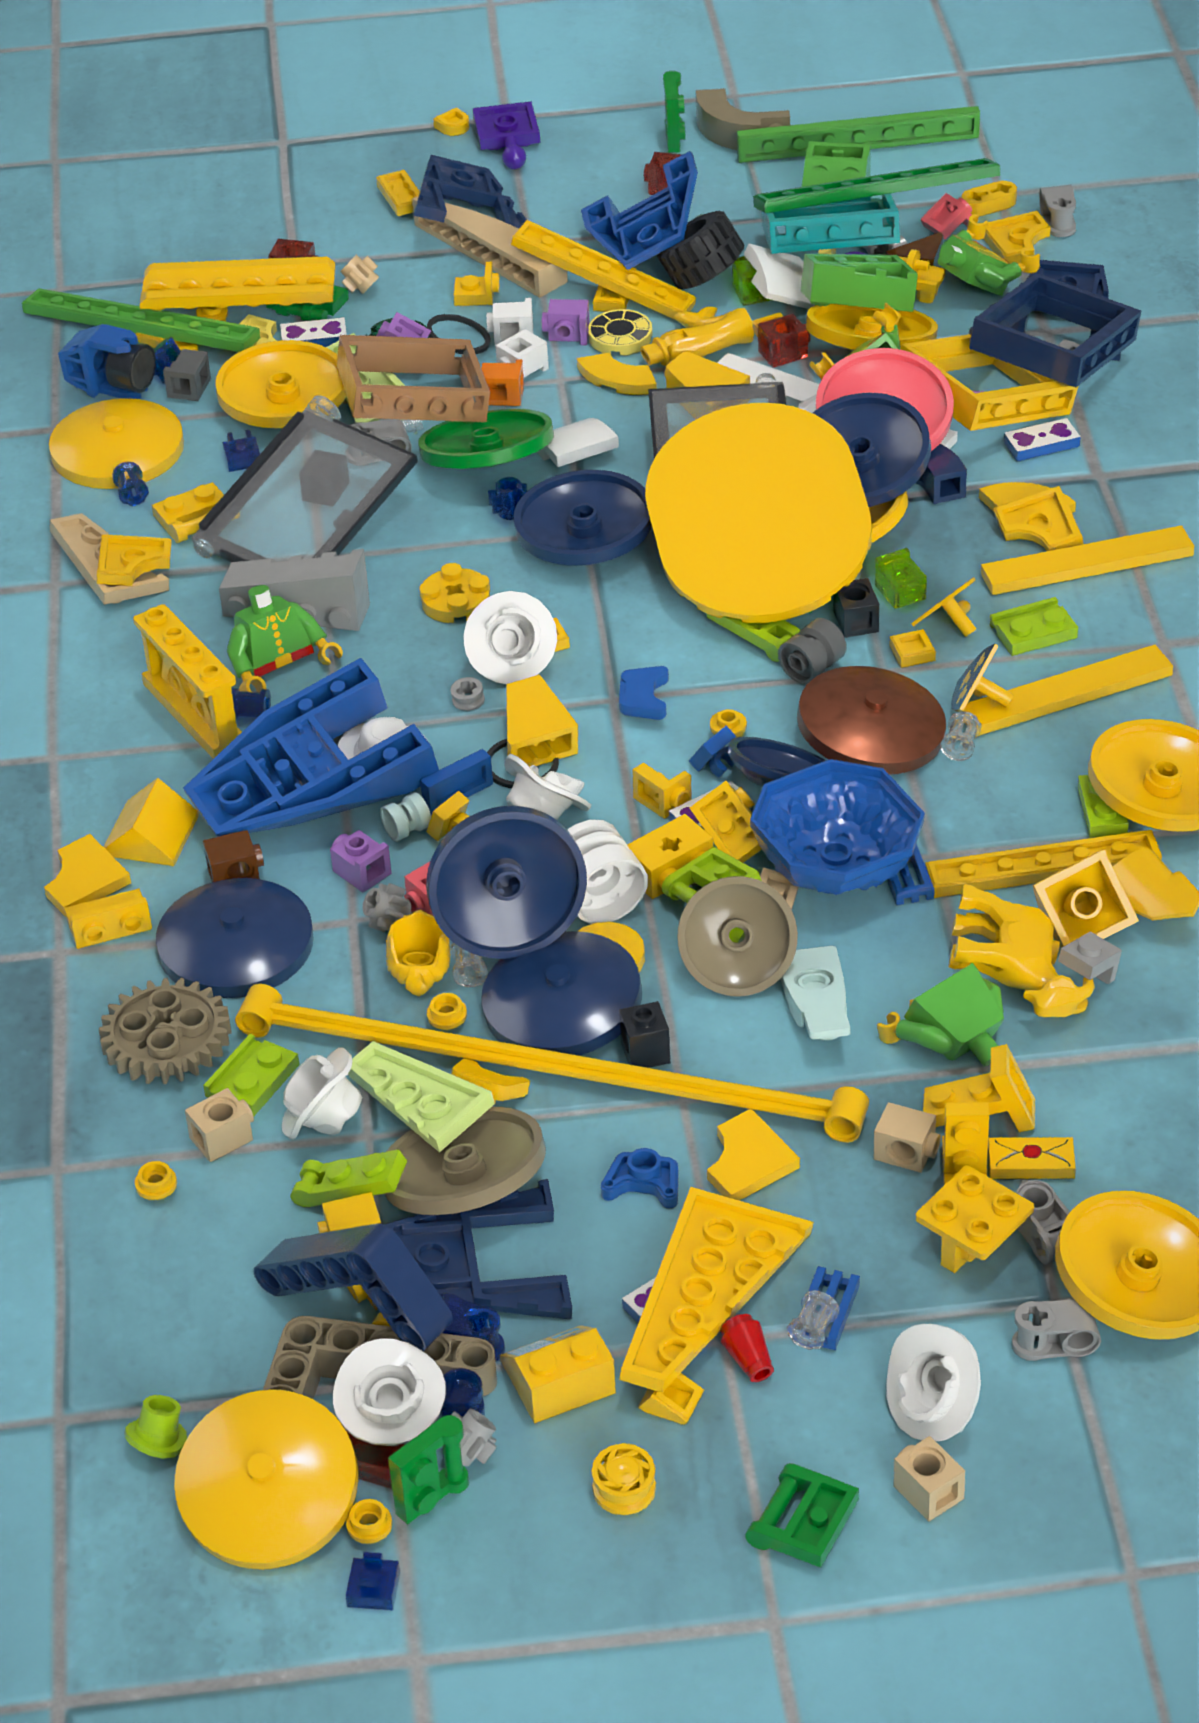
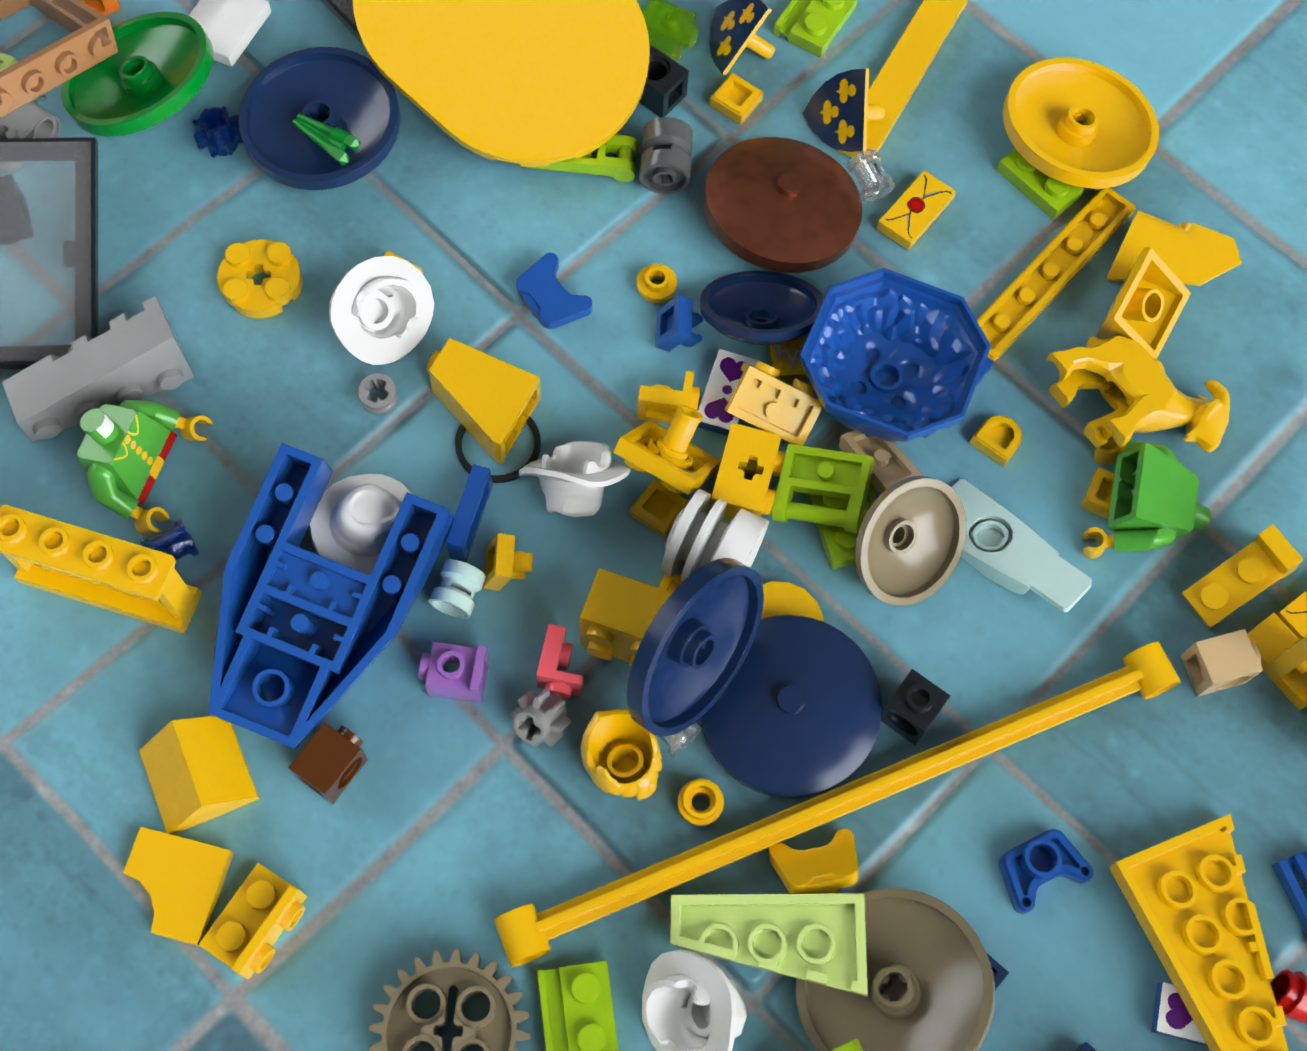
camera: 45 degrees left, 25 degrees up
dark blue dish [156,878,314,998] -> none
yellow tile [707,1108,800,1201] -> none
light grey bracket [1058,931,1122,984] -> none
none -> green piece [292,113,360,166]
none -> yellow plate [613,405,721,495]
none -> yellow tile [876,170,956,251]
none -> yellow tile [969,415,1022,467]

